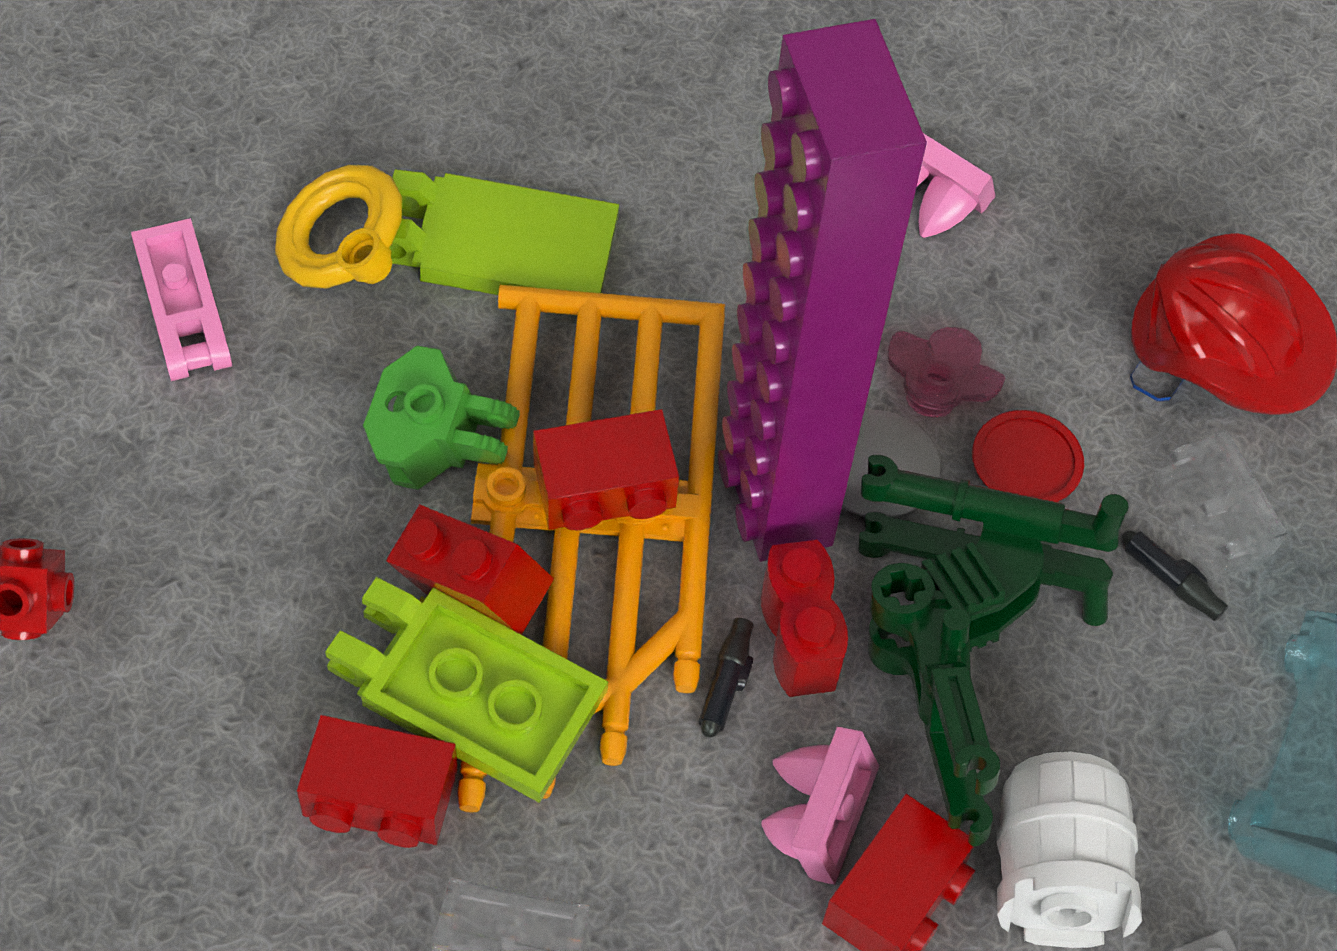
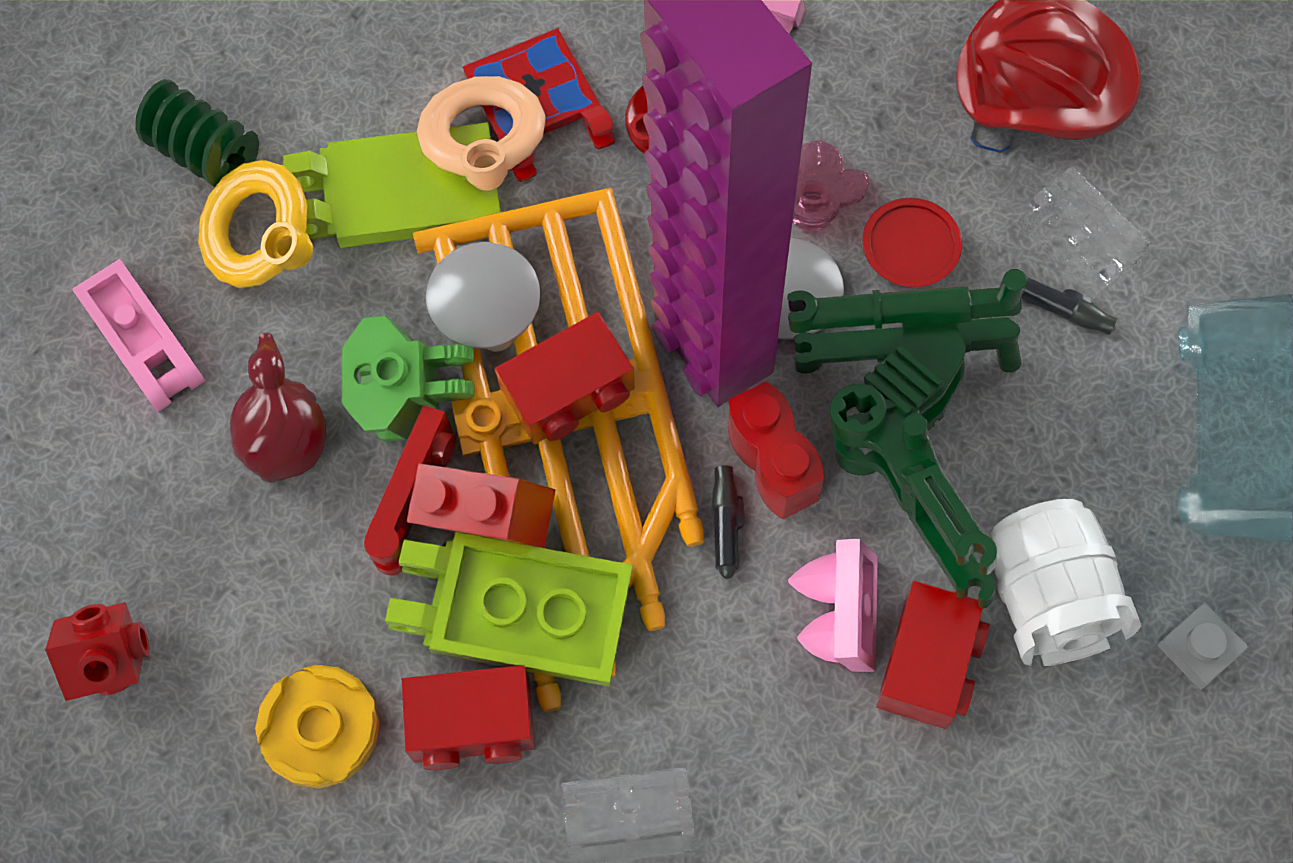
camera: 10 degrees left, 10 degrees up
none -> dark green piece [135,79,259,187]
none -> dark red hair [230,333,327,483]
none -> yellow tile [255,665,380,789]
none -> red plate [364,405,456,576]
none -> light nougat piece [417,76,546,191]
none -> light grey dish [426,242,540,352]
none -> red flag [462,28,615,182]

